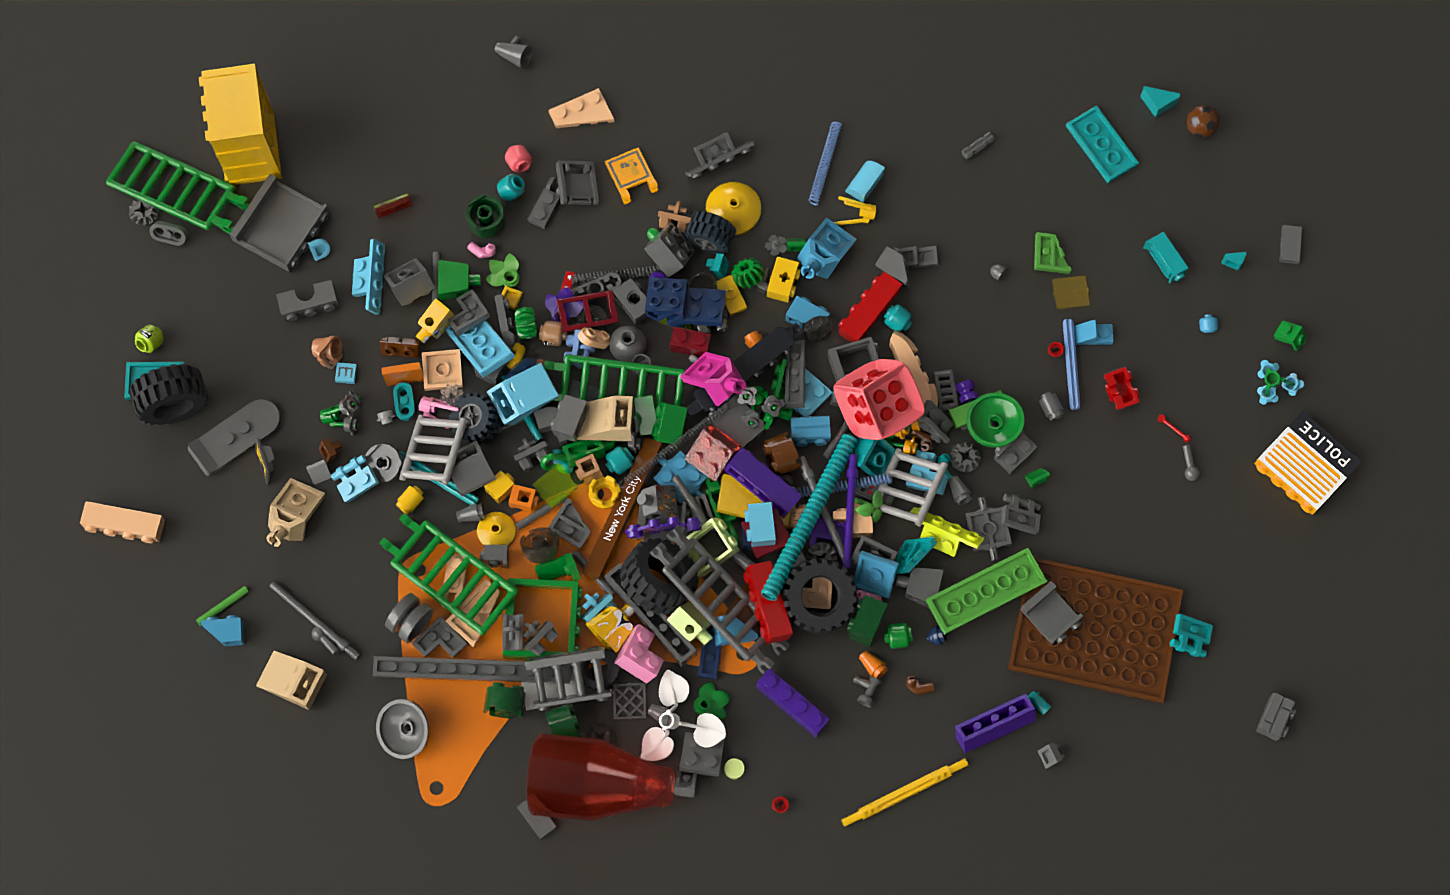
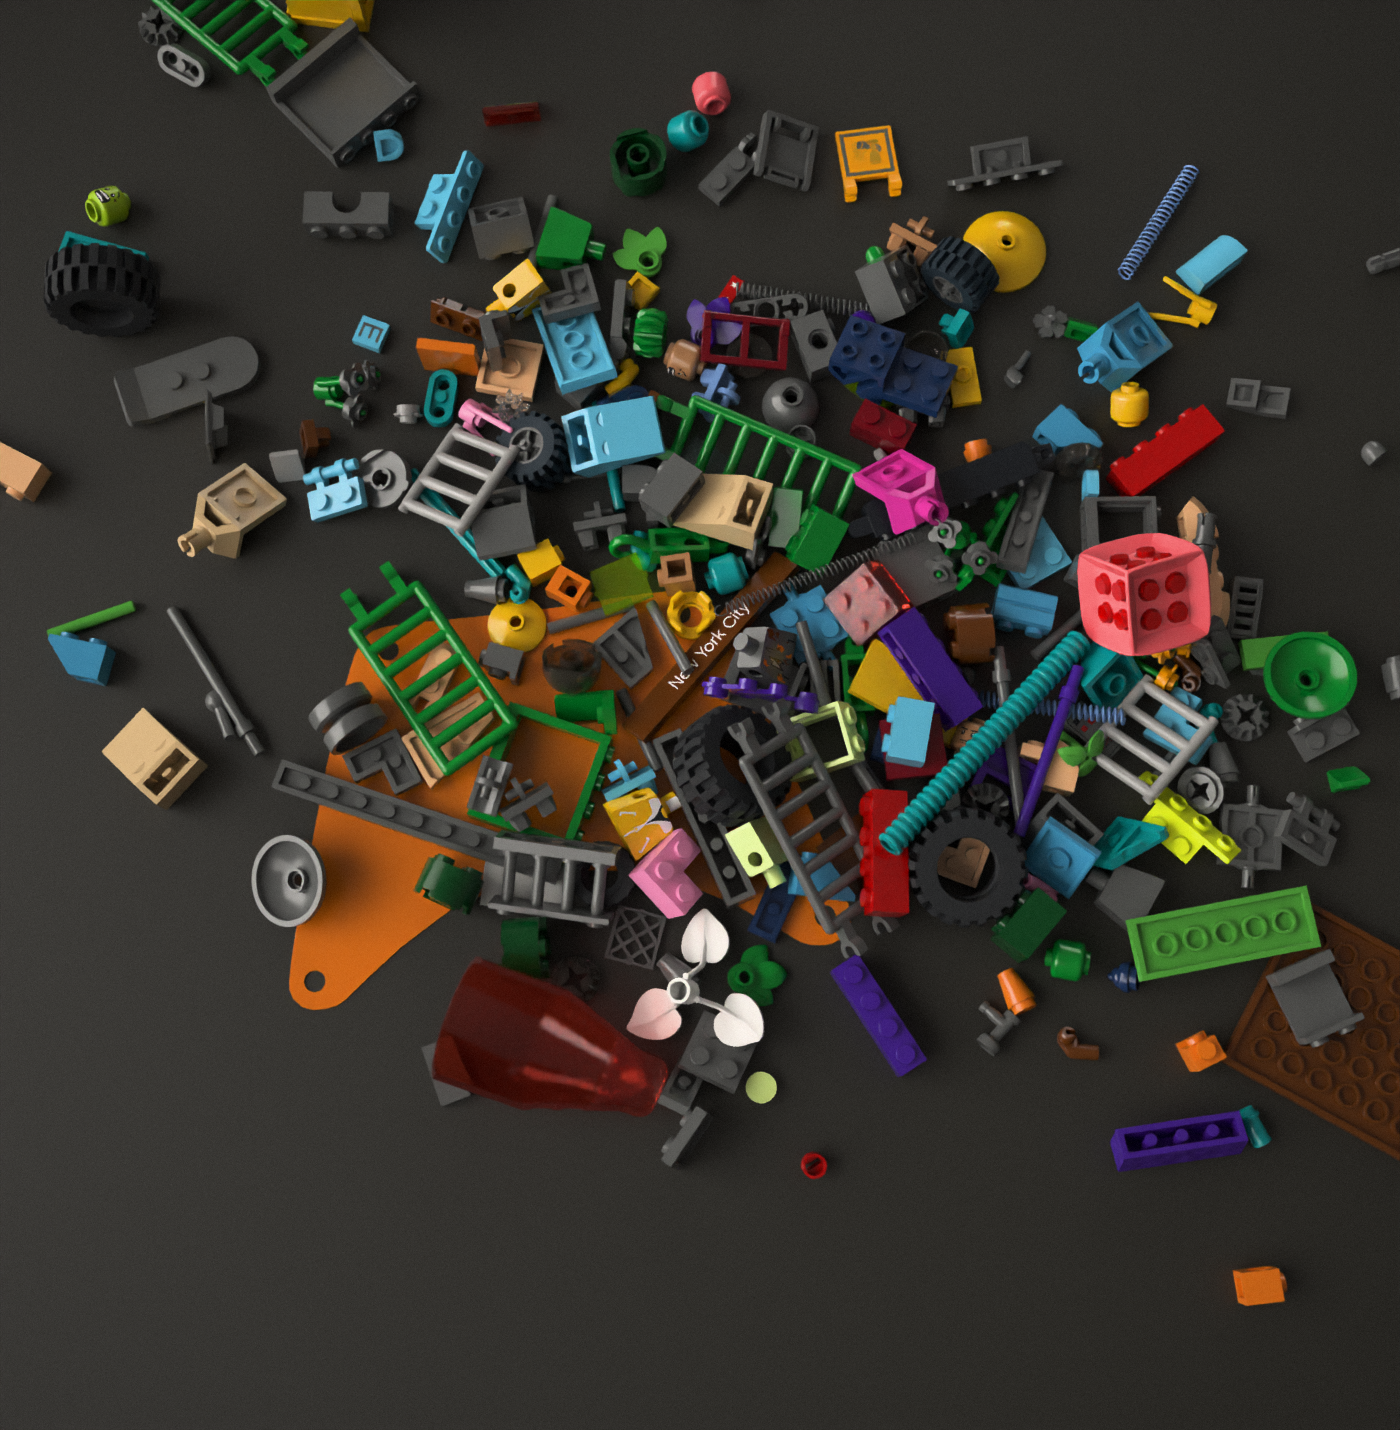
camera: 20 degrees right, 5 degrees up
nougat piece [312,336,343,369] -> none
yellow brick [396,486,424,515] -> none
bright pink arm [467,242,496,258] -> none
light nougat wing [549,88,614,128] -> none
light nougat plate [578,328,610,349] -> none
green gear [731,257,765,289] -> none
yellow brick [767,257,801,303] -> none
yellow axle [841,758,968,827] -> none
dark grey slope [875,246,911,288] -> none
teal head [883,305,912,332] -> none
dark purple wheel [955,380,979,405] -> none
dark grey tile [1037,742,1065,769] -> none
none -> dark grey bracket [478,310,512,372]
none -> teal arm [505,564,532,604]
none -> dark grey bar [646,600,694,676]
none -> dark grey plate [661,1106,715,1170]
none -> medium azure tile [1082,469,1099,501]
none -> yellow head [1110,382,1149,427]
none -> orange brick [1175,1030,1227,1072]
none -> dark grey gear [1177,766,1226,814]
none -> dark grey pin [1192,512,1217,575]
none -> orange brick [1233,1266,1287,1306]

